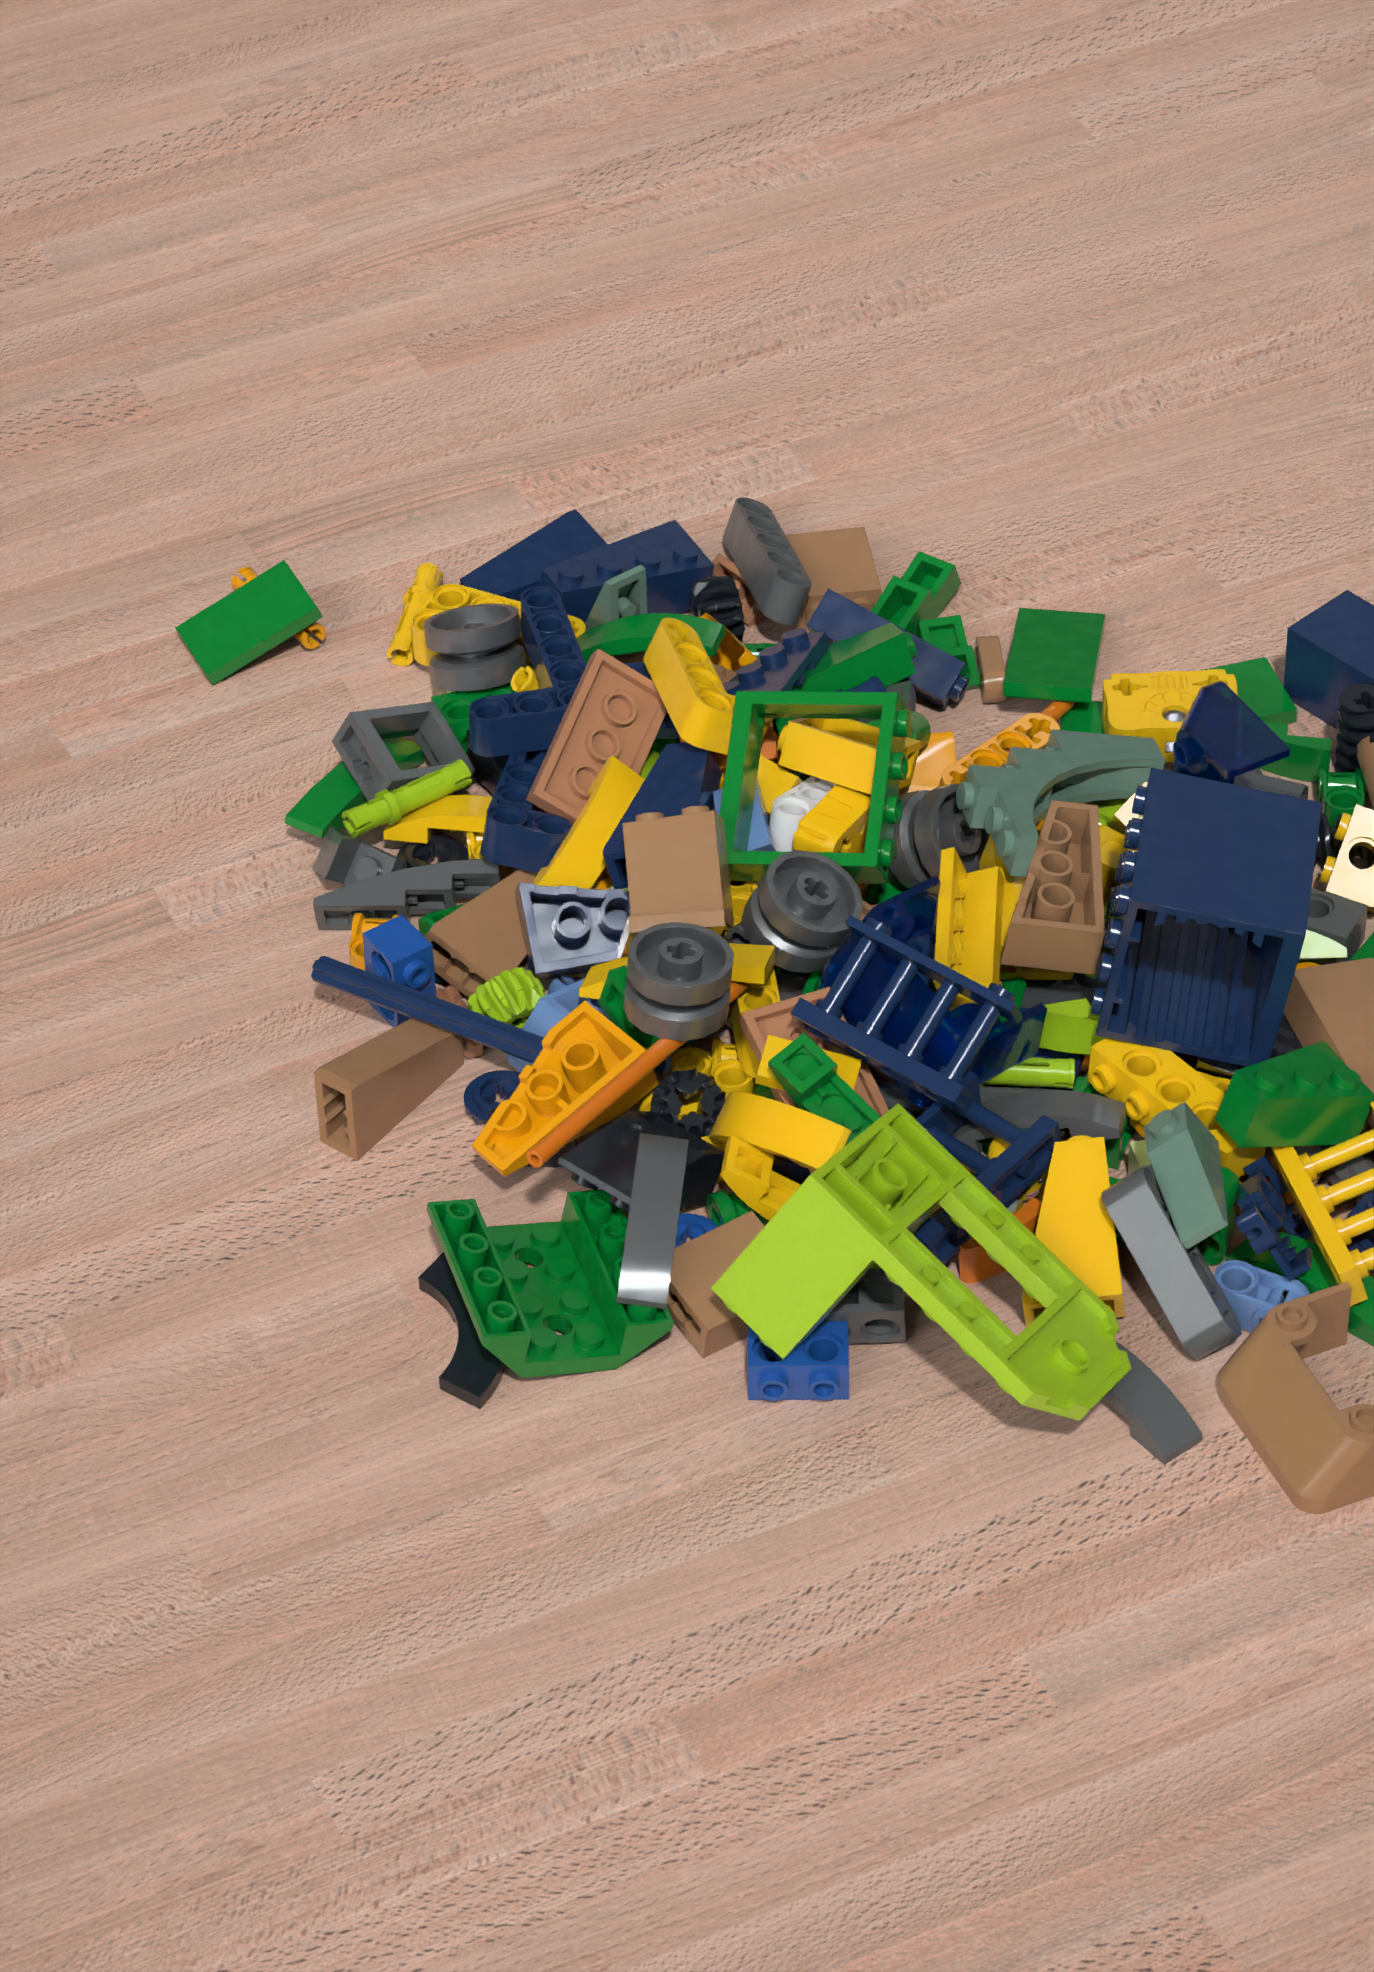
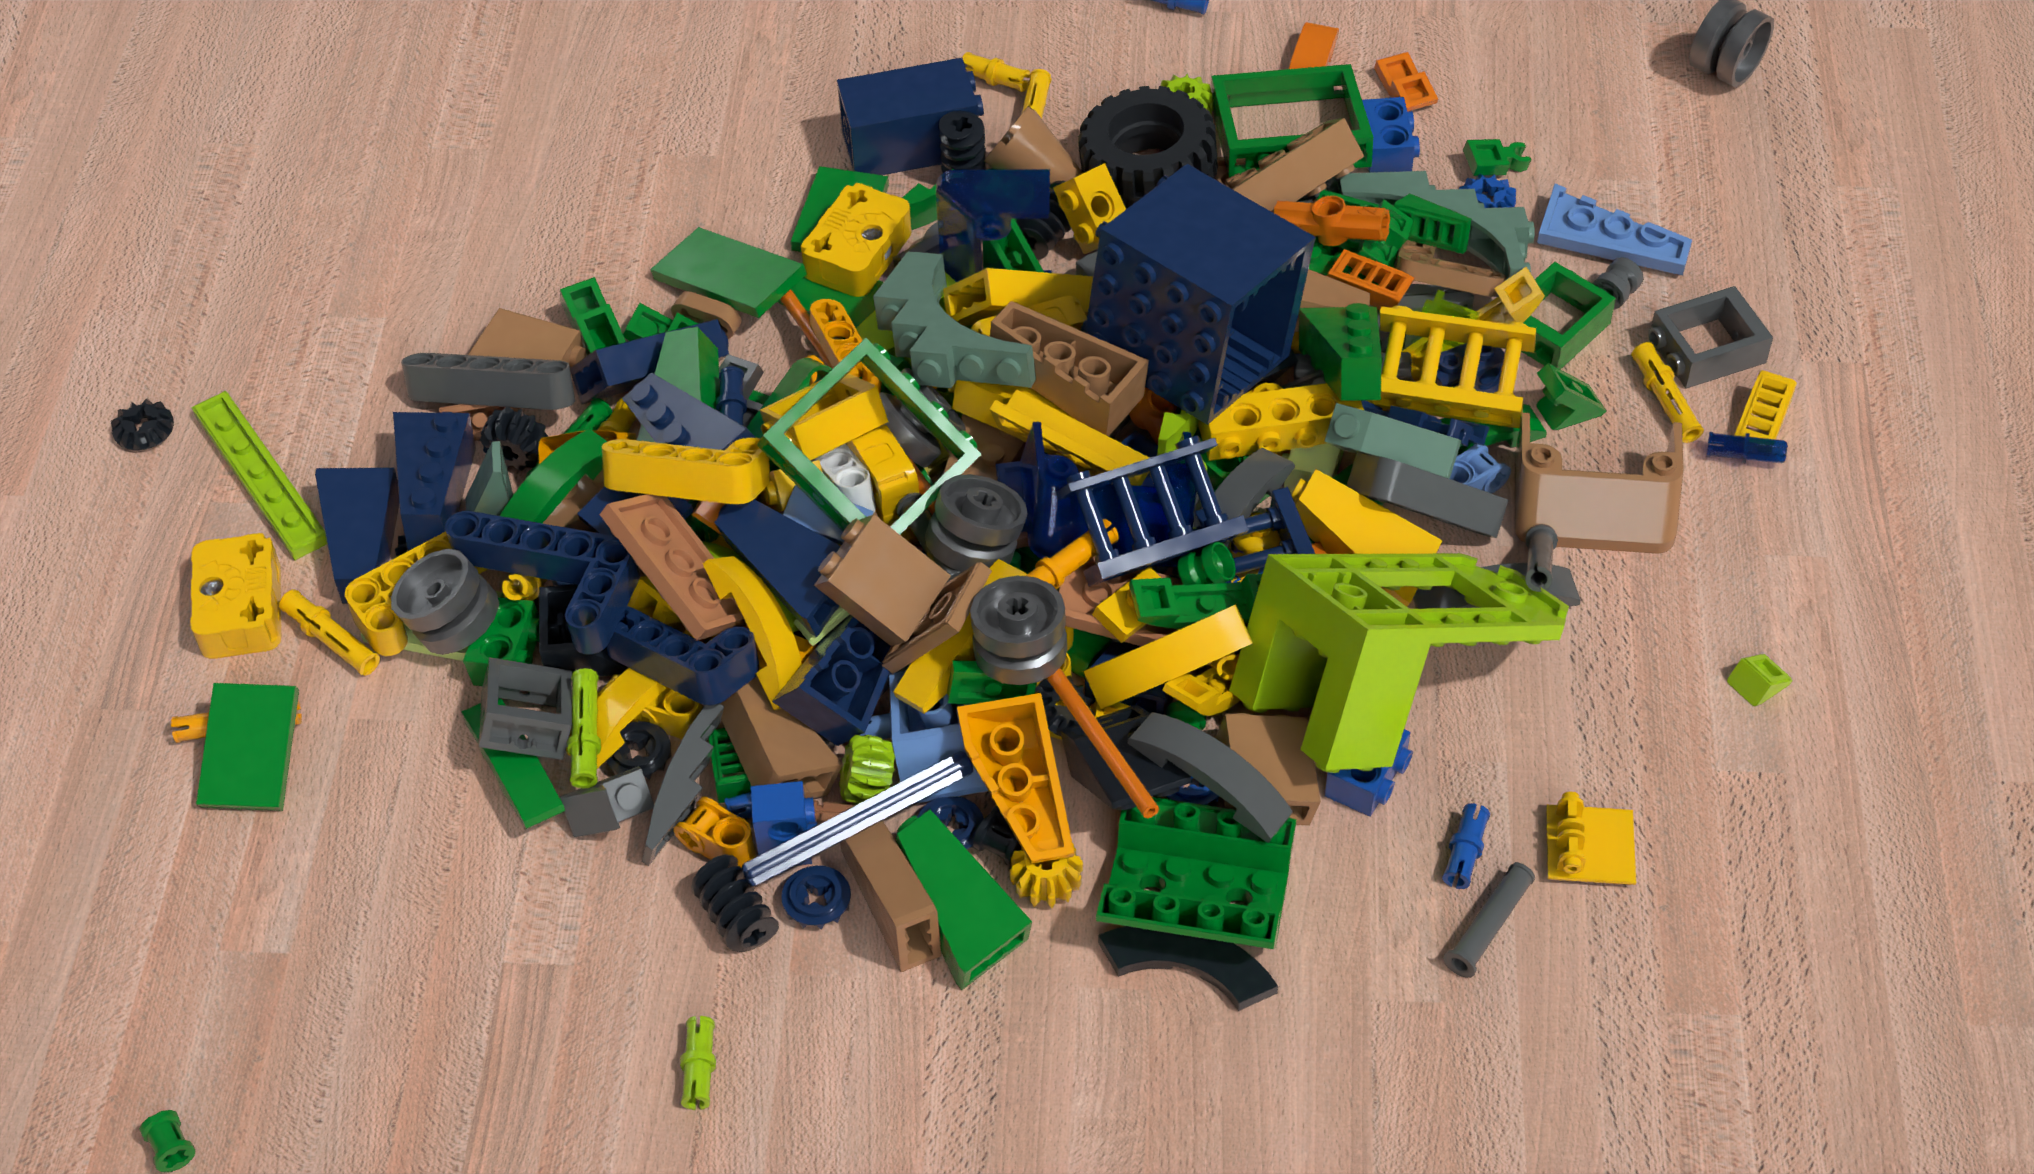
camera: 60 degrees left, 10 degrees up
none -> black gear [111,398,174,450]
none -> yellow axle [190,533,282,659]
none -> lime tile [192,391,328,560]
none -> lime pin [680,1016,716,1110]
none -> black piece [691,855,779,952]
none -> dark blue gear [781,865,851,930]
none -> green slope [896,809,1032,990]
none -> yellow gear [1010,843,1083,908]
none -> light orange pin [1026,519,1119,589]
none -> green wheel [1178,542,1236,585]
none -> blue pin [1442,803,1490,889]
none -> dark grey pin [1443,862,1535,978]
none -> dark grey pin [1525,524,1558,592]
none -> yellow hinge [1546,791,1636,885]
none -> lime slope [1727,654,1793,706]

